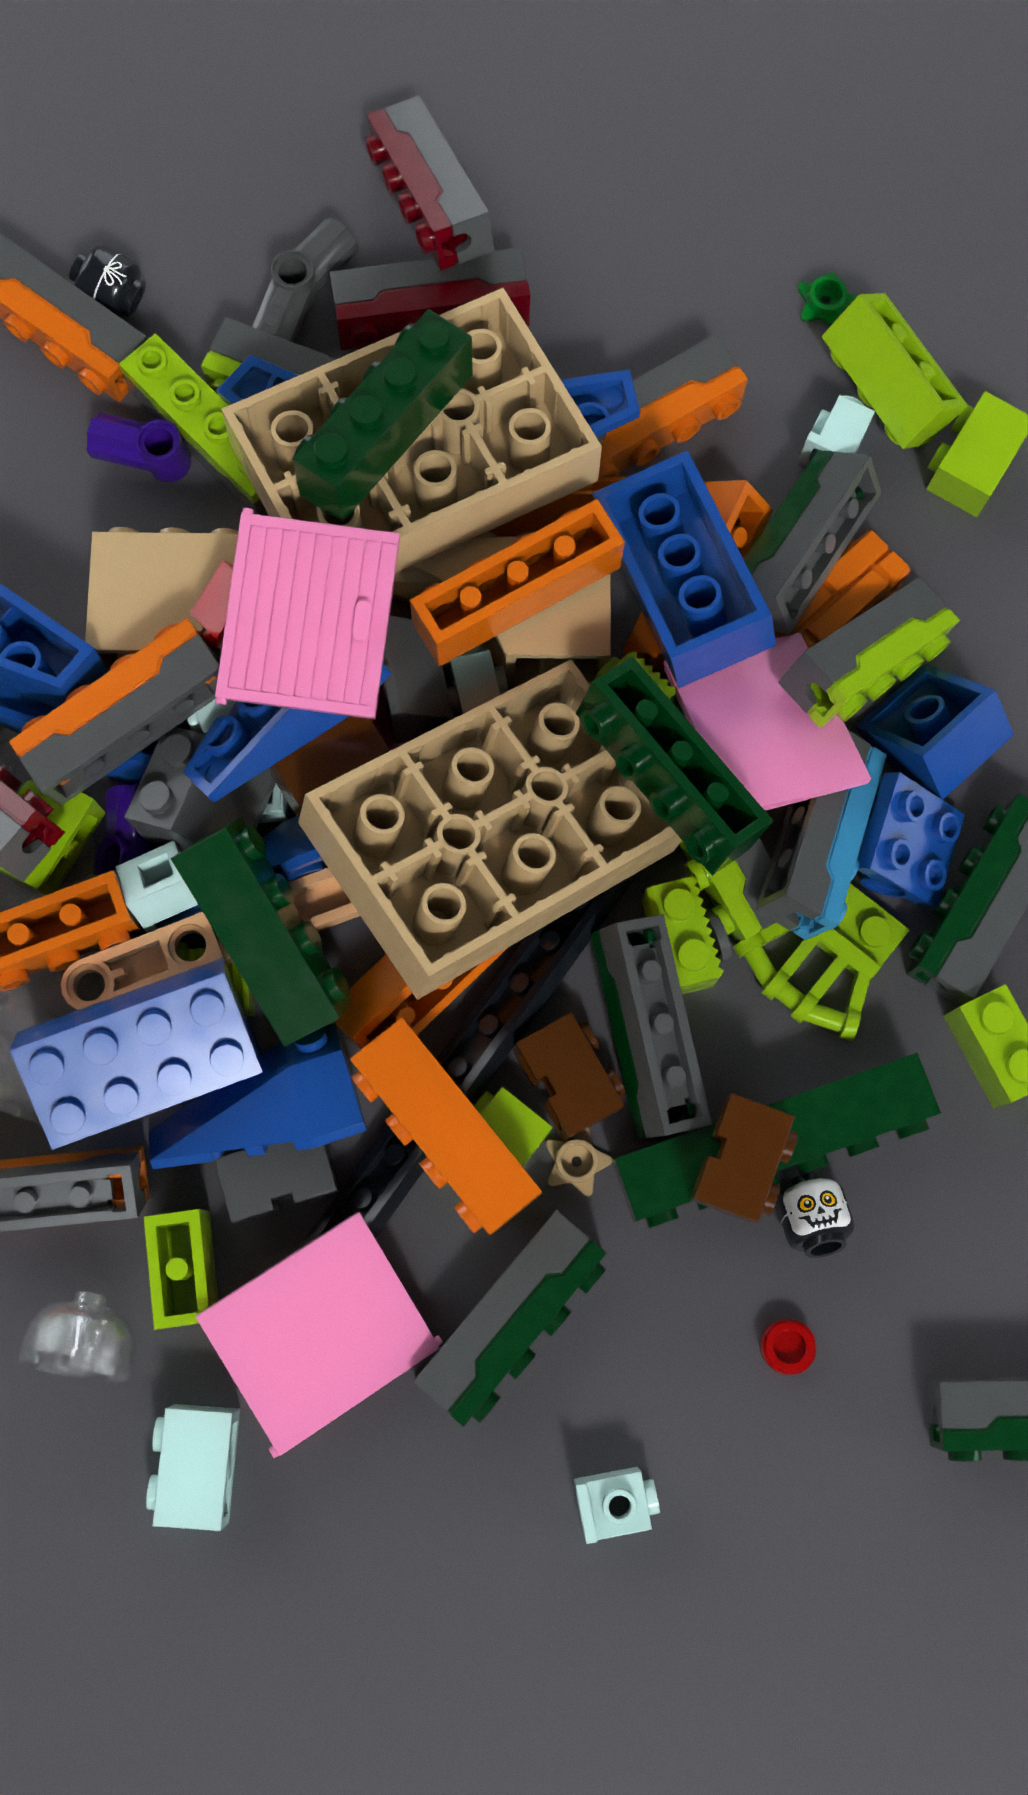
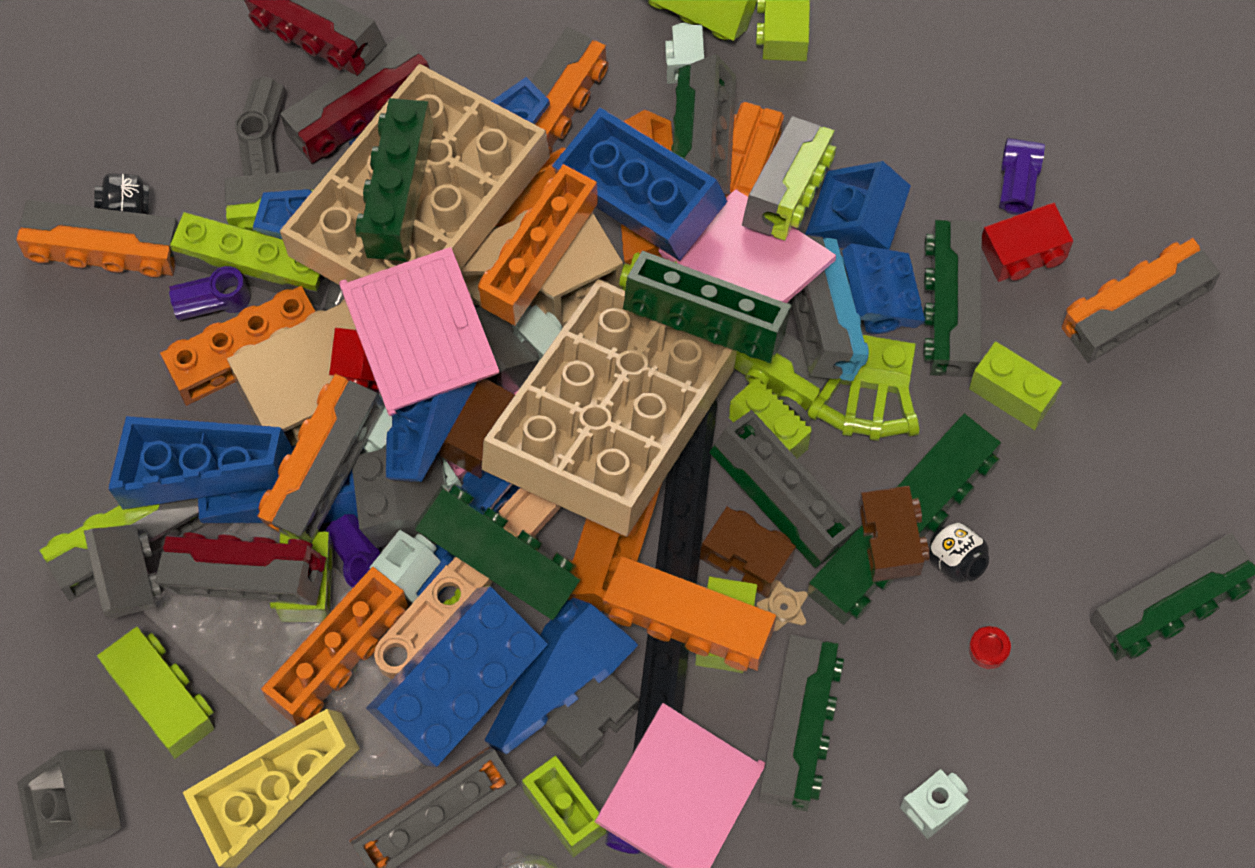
camera: 25 degrees left, 10 degrees down
none -> orange brick [160,286,315,406]

